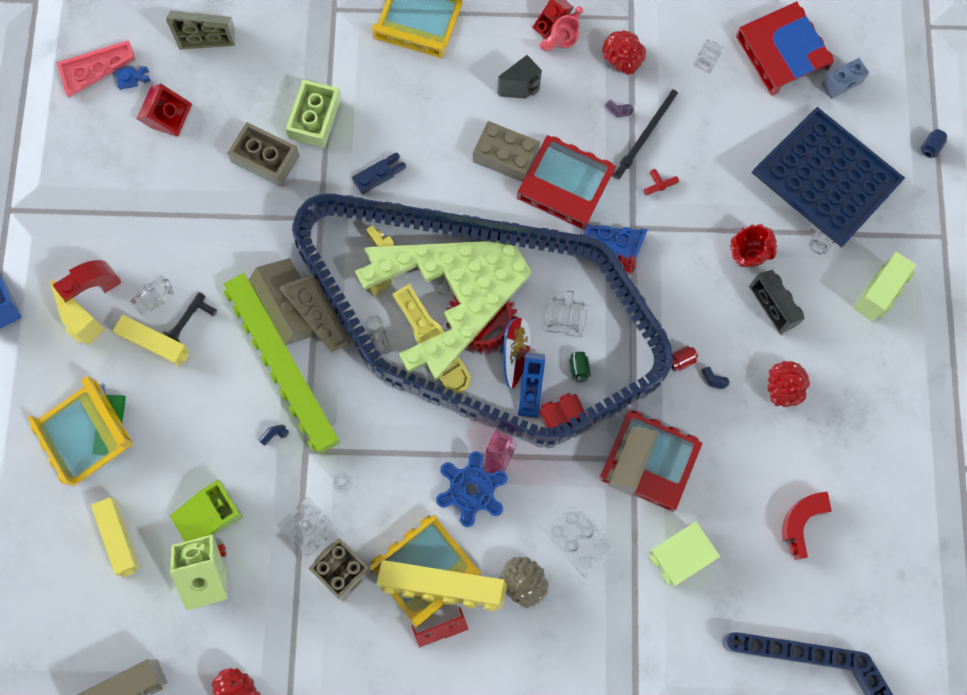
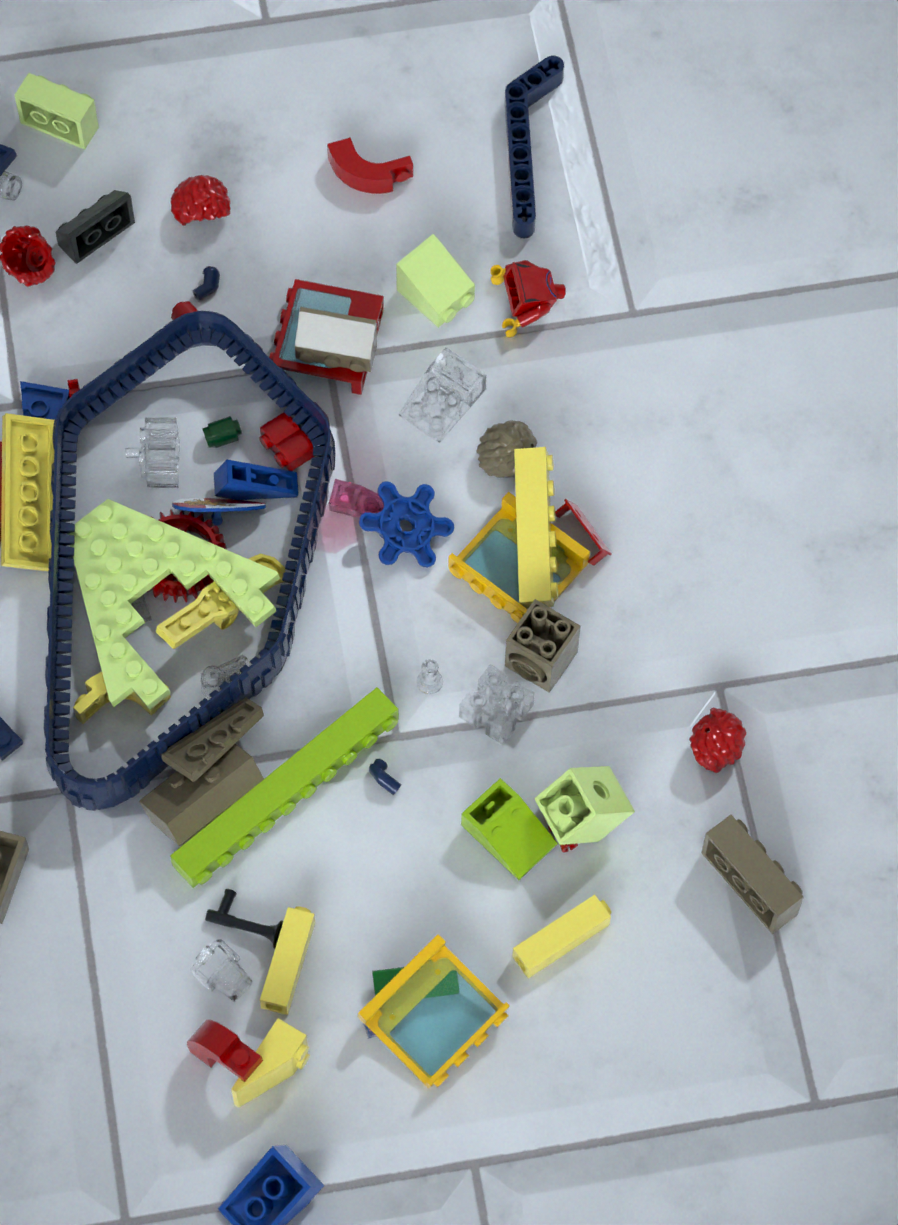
camera: 100 degrees left, 10 degrees down
none -> light yellow plate [1,413,55,571]
none -> red torso [490,260,566,338]

